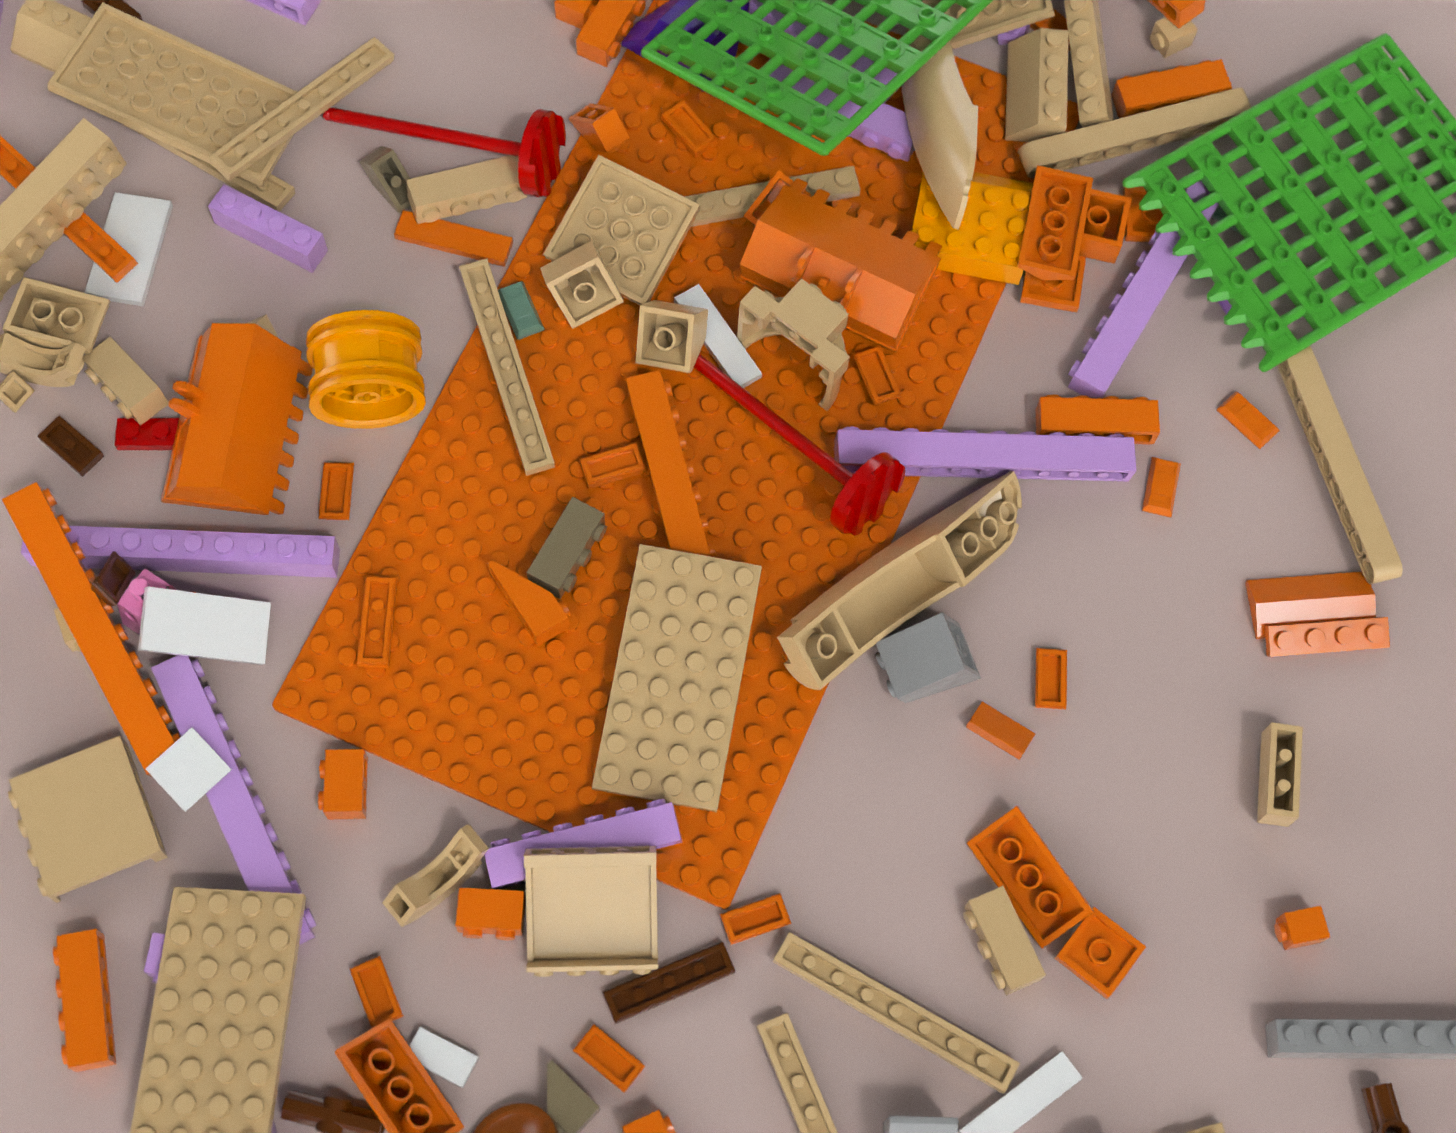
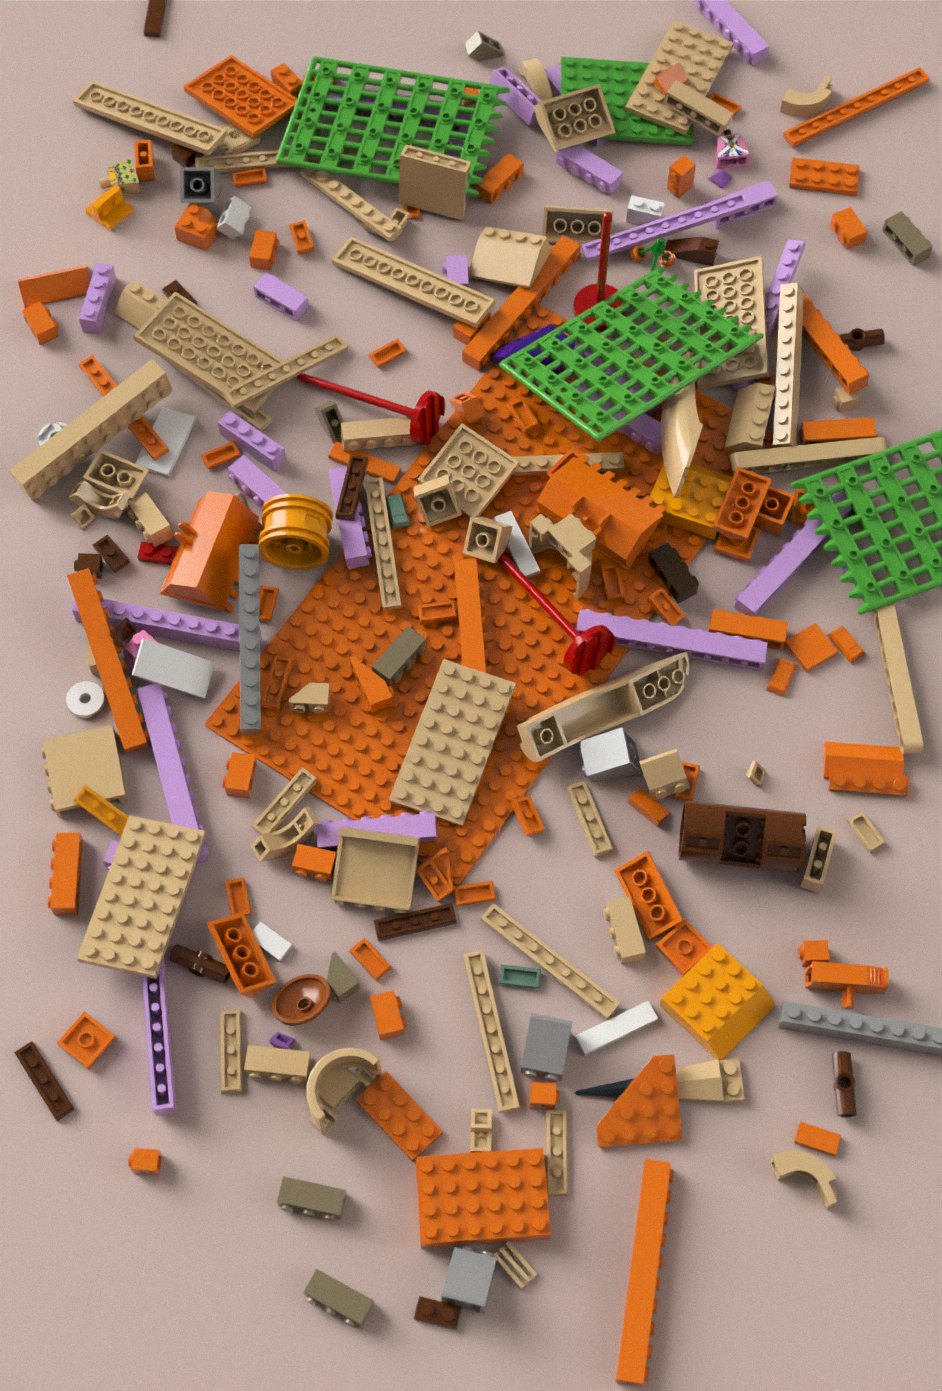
camera: 15 degrees right, 5 degrees down
white sticker [146,727,232,812] -> none
none -> white tile [66,681,105,718]
none -> light orange tile [73,785,128,836]
none -> reddish brown brick [74,553,104,579]
none -> orange tile [201,441,241,469]
none -> lavender brick [228,455,287,508]
none -> light grey brick [239,544,261,735]
none -> tan tile [251,767,318,834]
none -> tan slope [289,682,331,714]
none -> lavender brick [328,466,372,570]
none -> reddish brown tile [335,455,369,521]
none -> orange tile [368,339,407,368]
none -> orange wing [416,847,455,902]
none -> sand green tile [499,964,541,989]
none -> orange plate [510,795,545,837]
none -> tan tile [566,780,613,858]
none -> tan slope [639,749,690,801]
none -> orange plate [646,587,685,626]
none -> dark brown brick [648,543,699,604]
none -> light orange slope [660,943,776,1060]
none -> reddish brown cylinder [678,800,807,873]
none -> tan slope [746,761,766,787]
none -> orange tile [785,623,838,672]
none -> orange piece [805,961,889,1010]
none -> tan tile [847,811,886,853]

